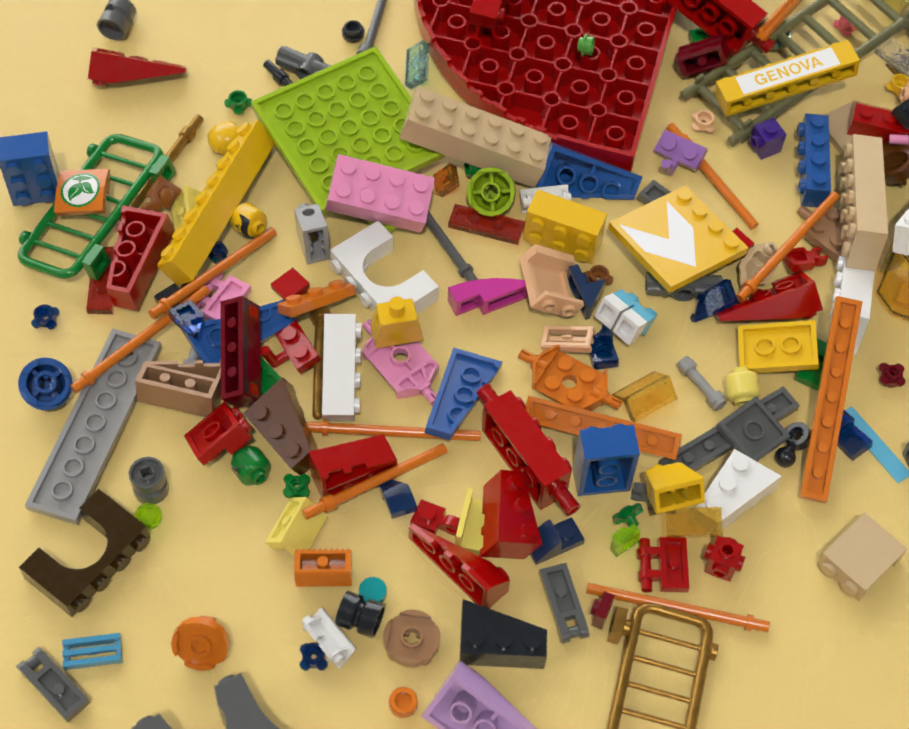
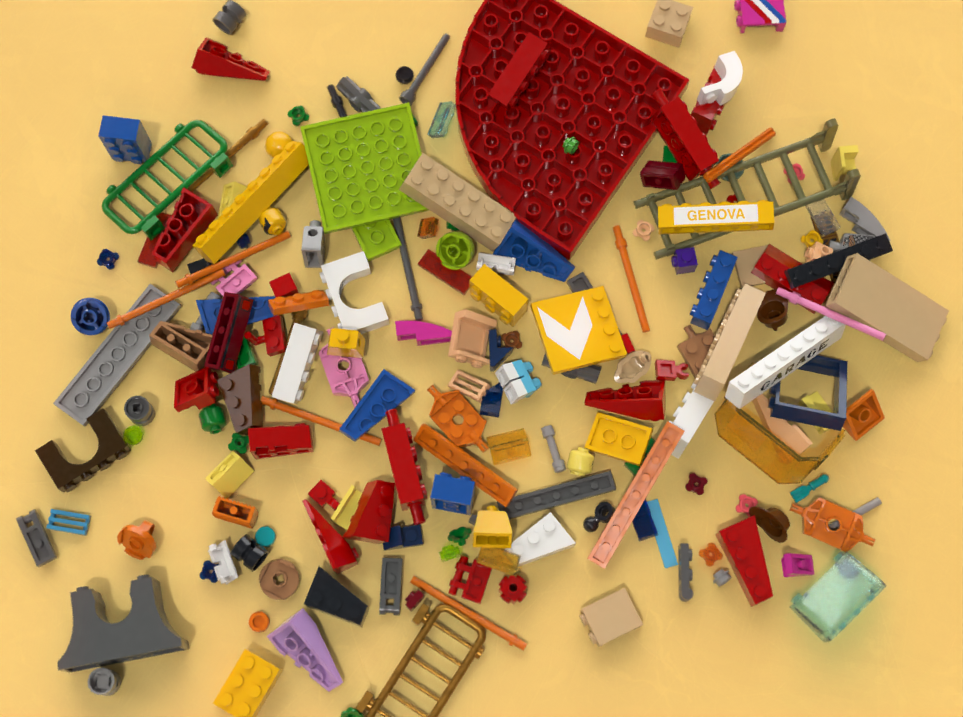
camera: 20 degrees right, 15 degrees up
slope [54,169,110,216] -> none
dark orange plate [140,175,182,212] -> none
clear blue slope [169,300,205,339] -> none
orange bar [302,443,447,520] -> none
bright pink brick [325,154,435,233] -> none
clear blue slope [378,479,417,519] -> none
medium lavender plate [654,130,708,176] -> none
clear blue slope [690,279,738,322] -> none
dark grey tile [715,396,791,462] -> none
orange bar [736,192,840,303] -> none

